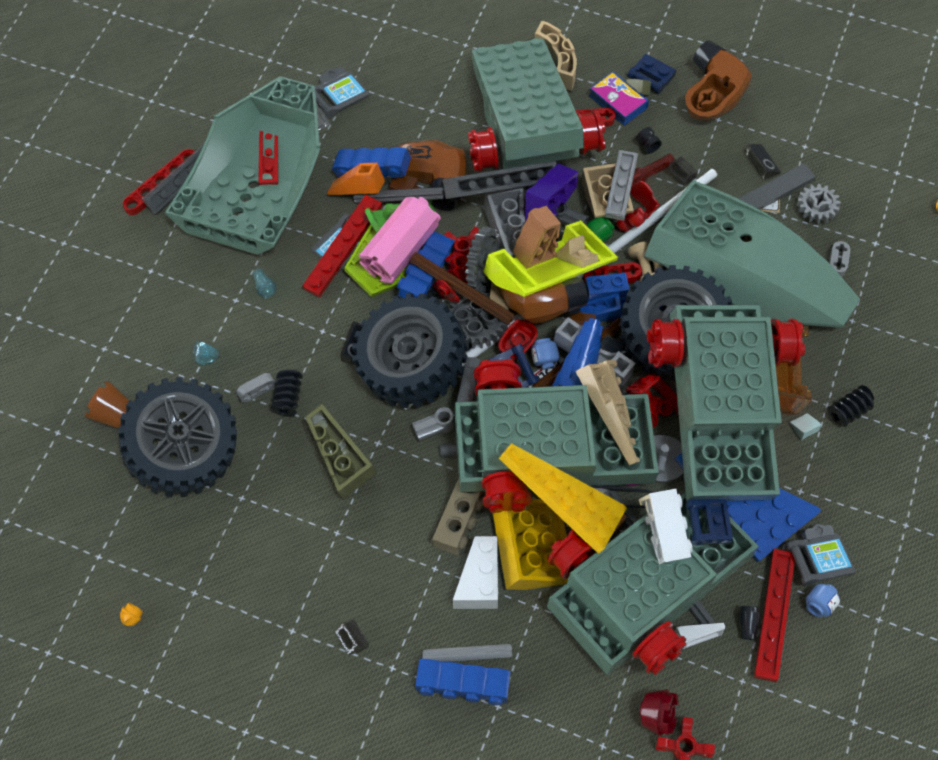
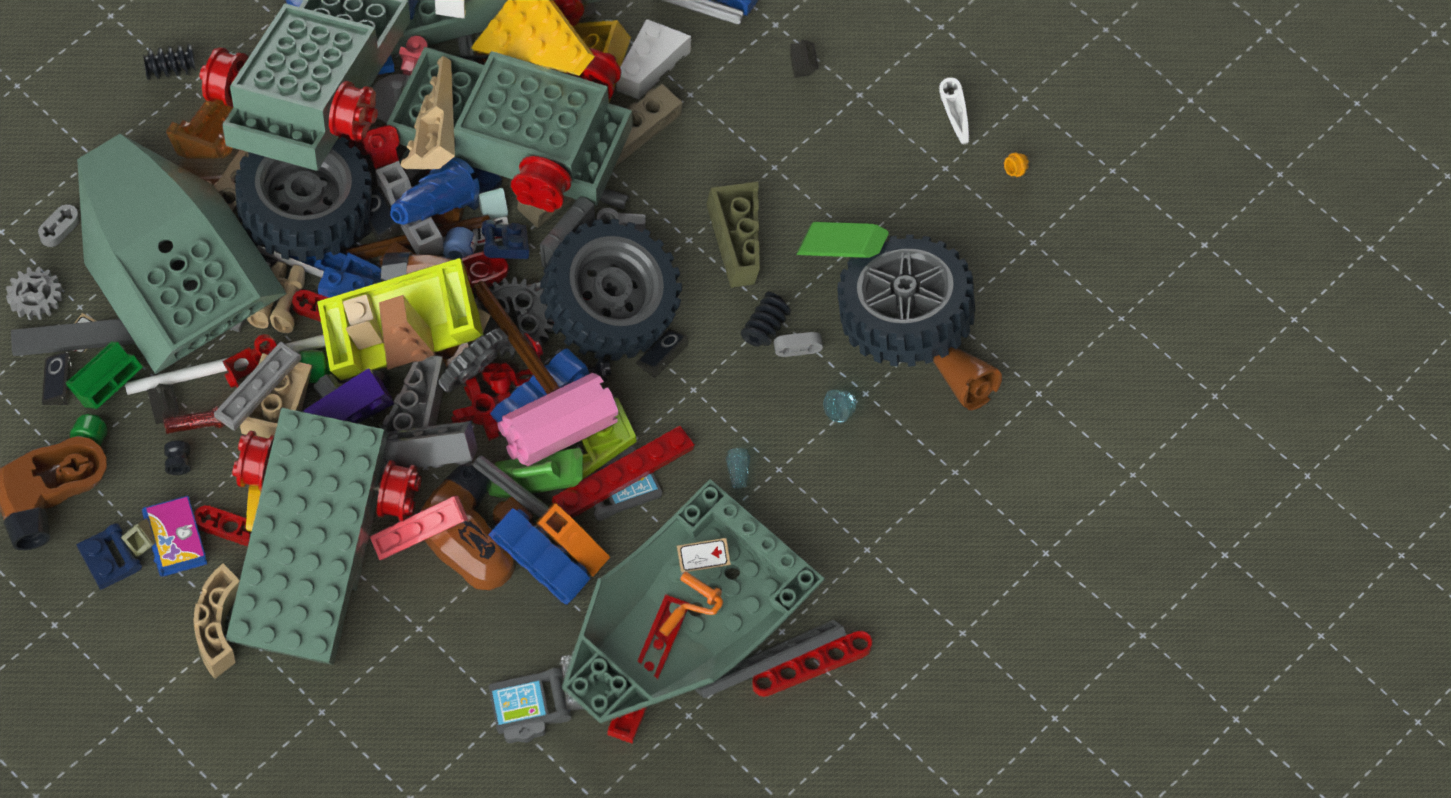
camera: 160 degrees left, 0 degrees up
none -> green piece [65,341,143,409]
none -> green head [69,414,108,447]
none -> coral tile [370,496,468,561]
none -> coral hips [399,36,428,75]
none -> orange piece [659,571,723,636]
none -> white sticker [677,538,731,573]
none -> bright green piece [796,222,888,258]
none -> white piece [939,78,969,144]

